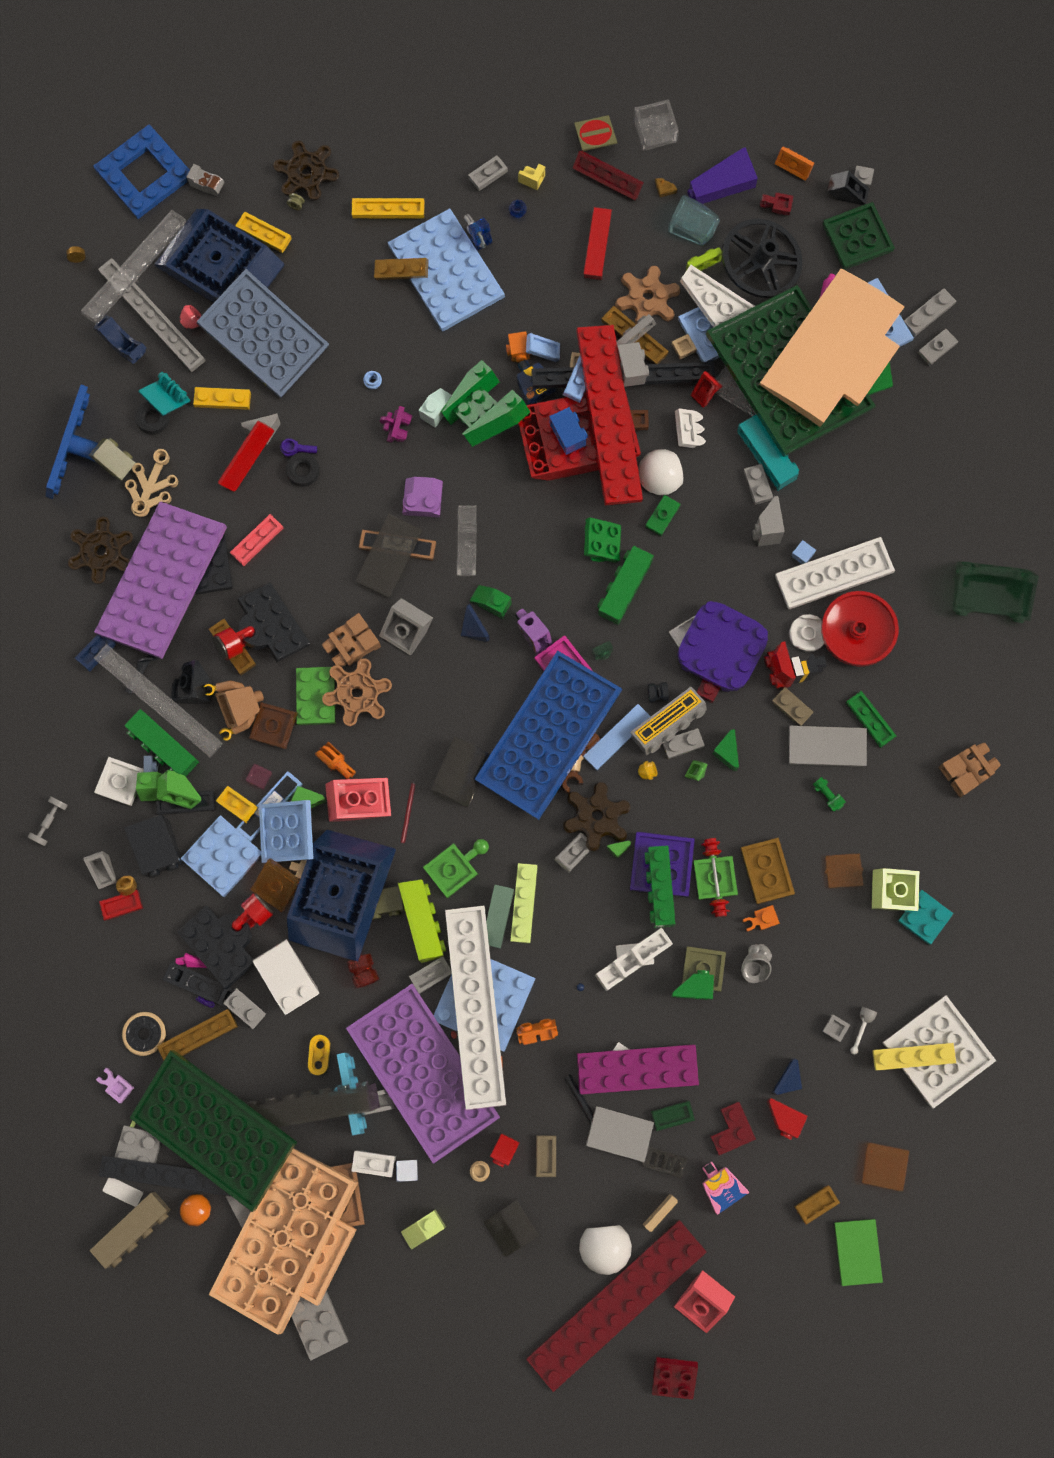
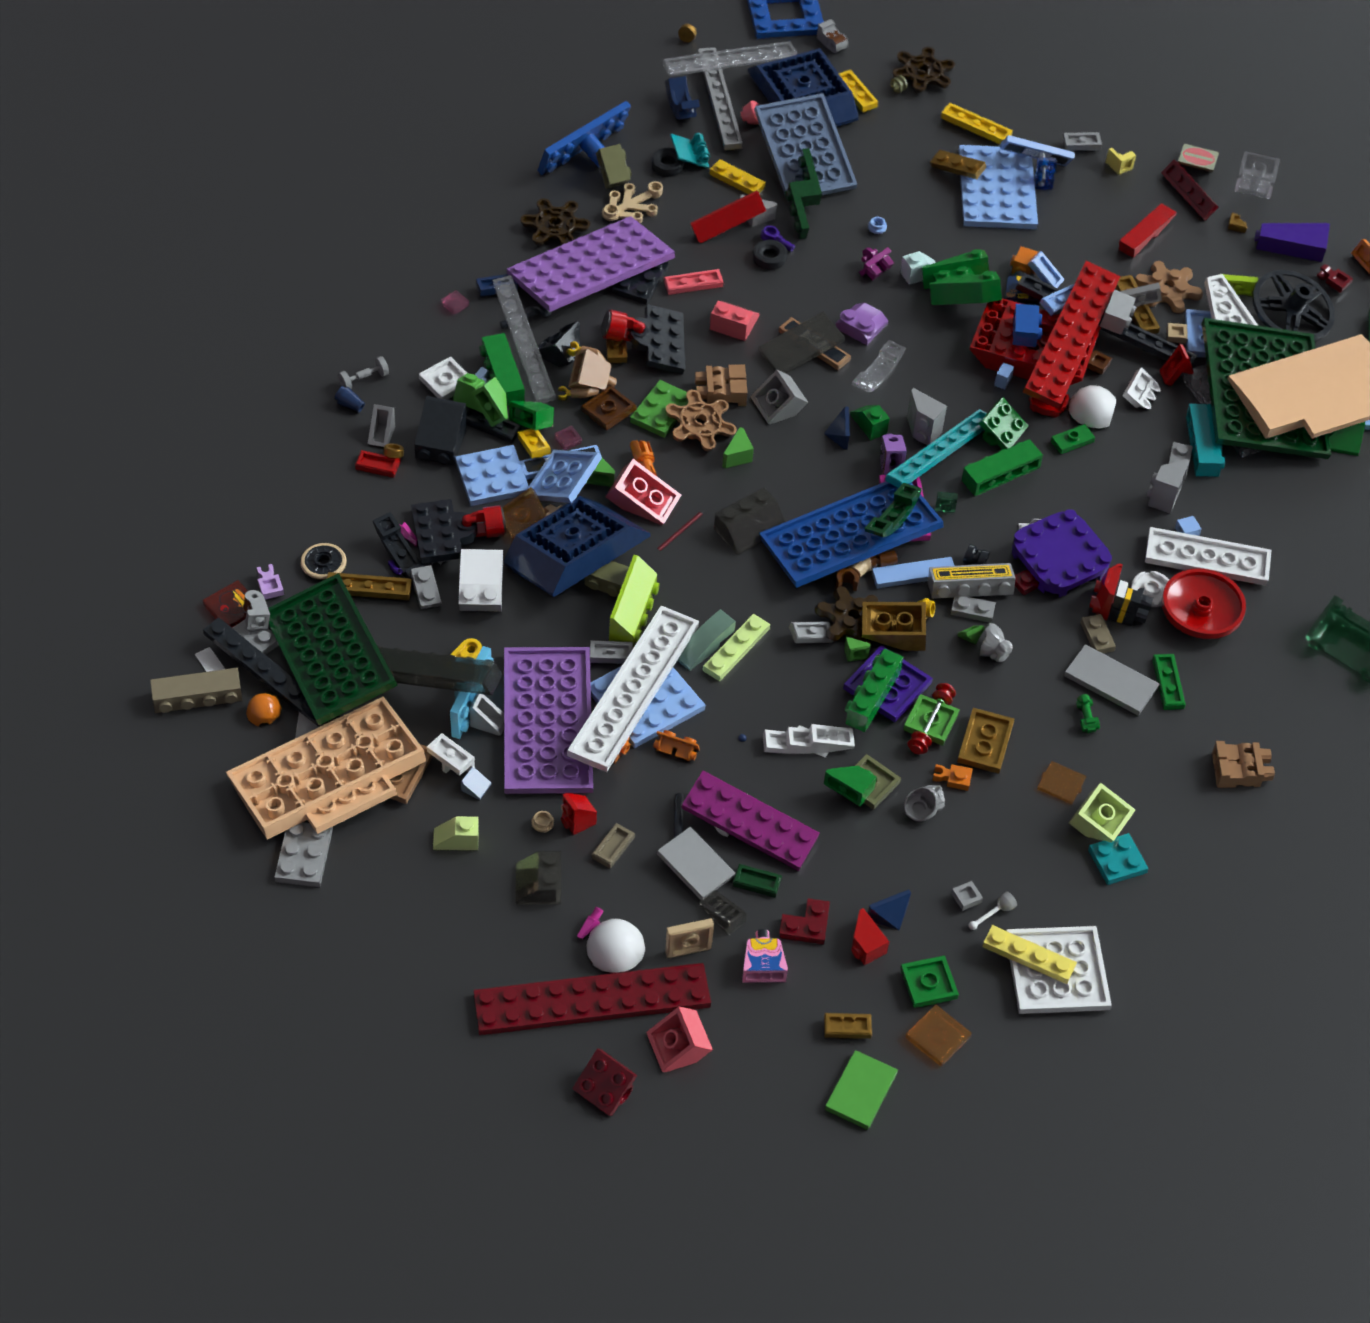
camera: 25 degrees right, 25 degrees down
clear red wheel [347,953,380,988] -> none
bright green plate [423,839,489,899] -> none
clear blue plate [509,200,527,218] -> none
clear light blue slope [668,195,720,245] -> none
green slope [712,729,739,771] -> none
none -> clear red tile [203,580,248,628]
none -> light grey leg [243,590,270,630]
none -> dark blue cone [334,386,365,413]
none -> clear pink tile [442,290,469,314]
none -> green slope [509,401,554,430]
none -> dark pink bar [577,907,603,939]
none -> coral slope [710,301,760,341]
none -> bright green slope [722,427,754,468]
none -> dark green bracket [785,148,822,239]
none -> pearl gold slope [862,602,926,651]
none -> dark green slope [865,483,922,537]
none -> teal tile [885,409,987,488]
none -> green plate [900,955,959,1008]
none -> light grey slope [907,388,947,446]
none -> light grey hair [979,623,1013,662]
none -> light blue piece [994,362,1014,390]
none -> light blue tile [1000,135,1074,166]

